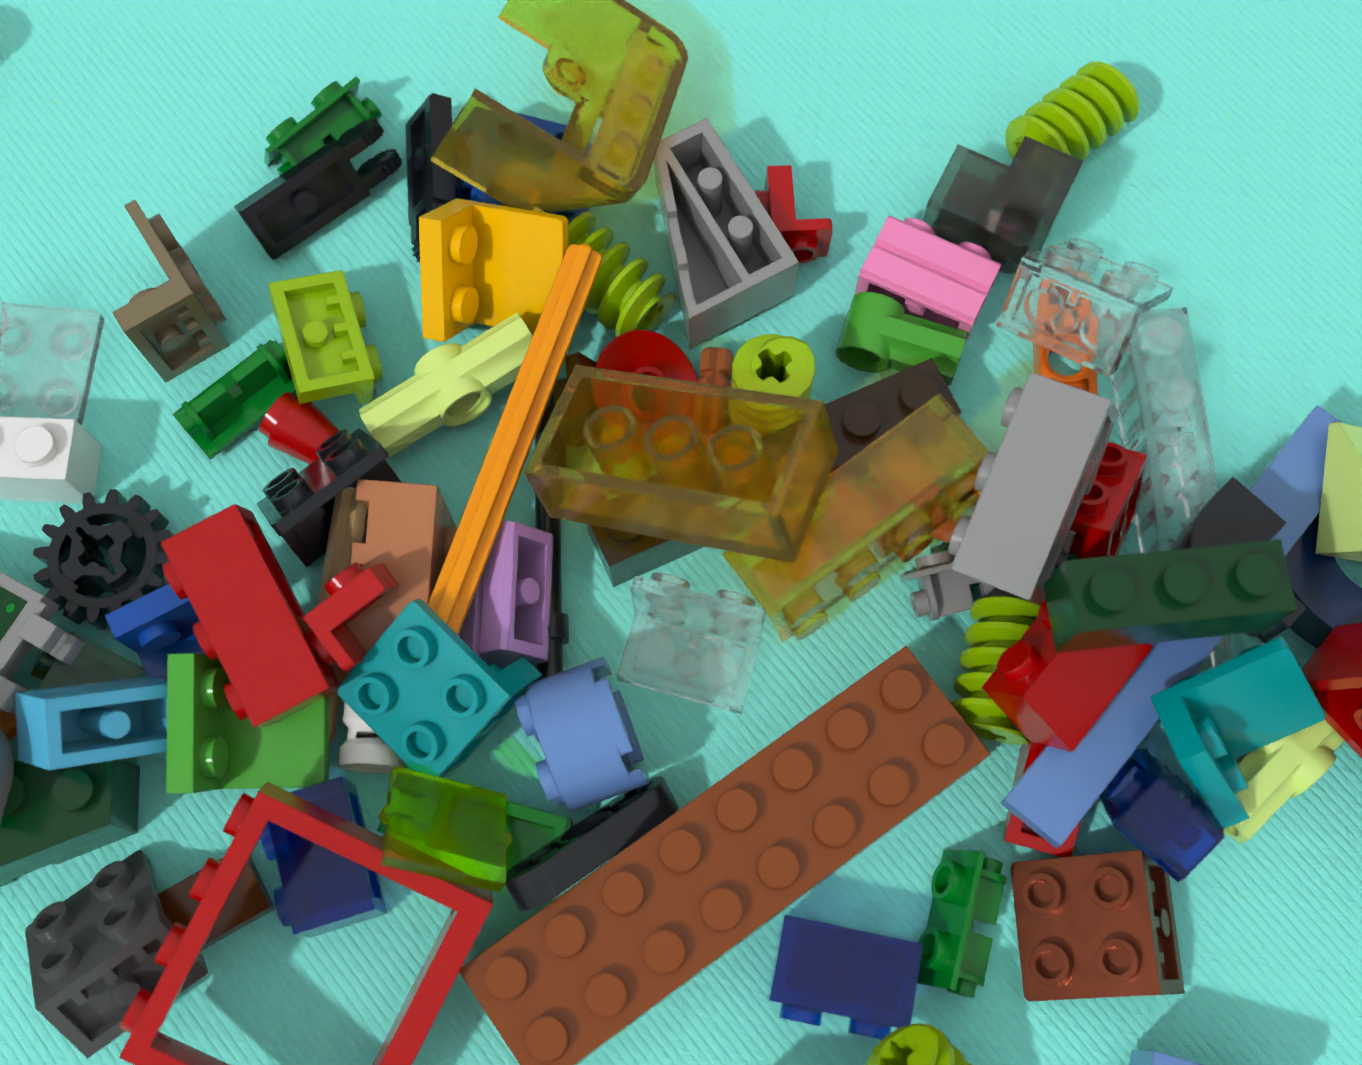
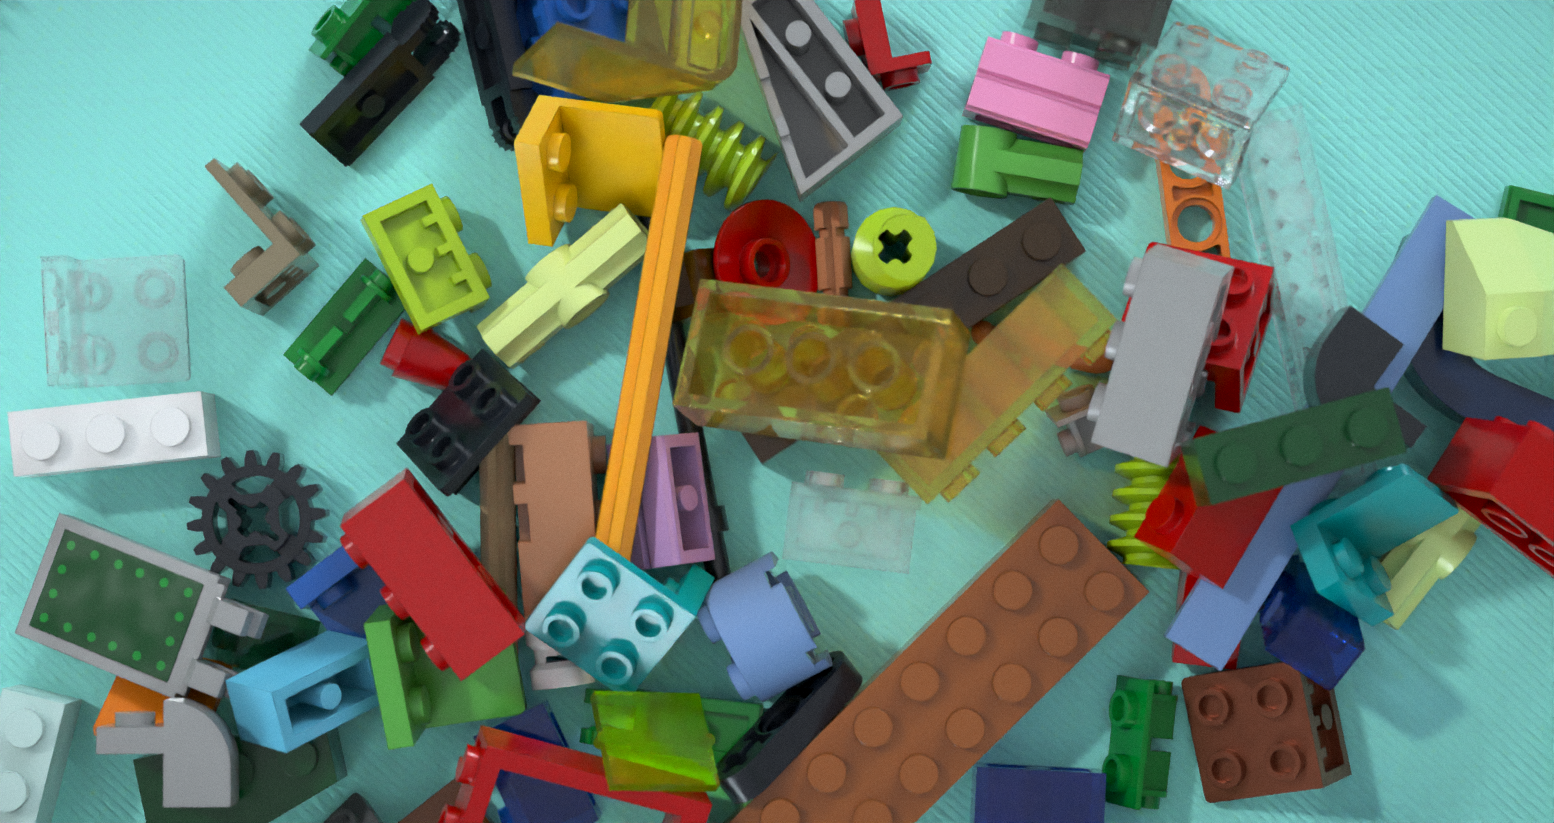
camera: 15 degrees left, 15 degrees up
red bracket [302,562,399,672] -> none

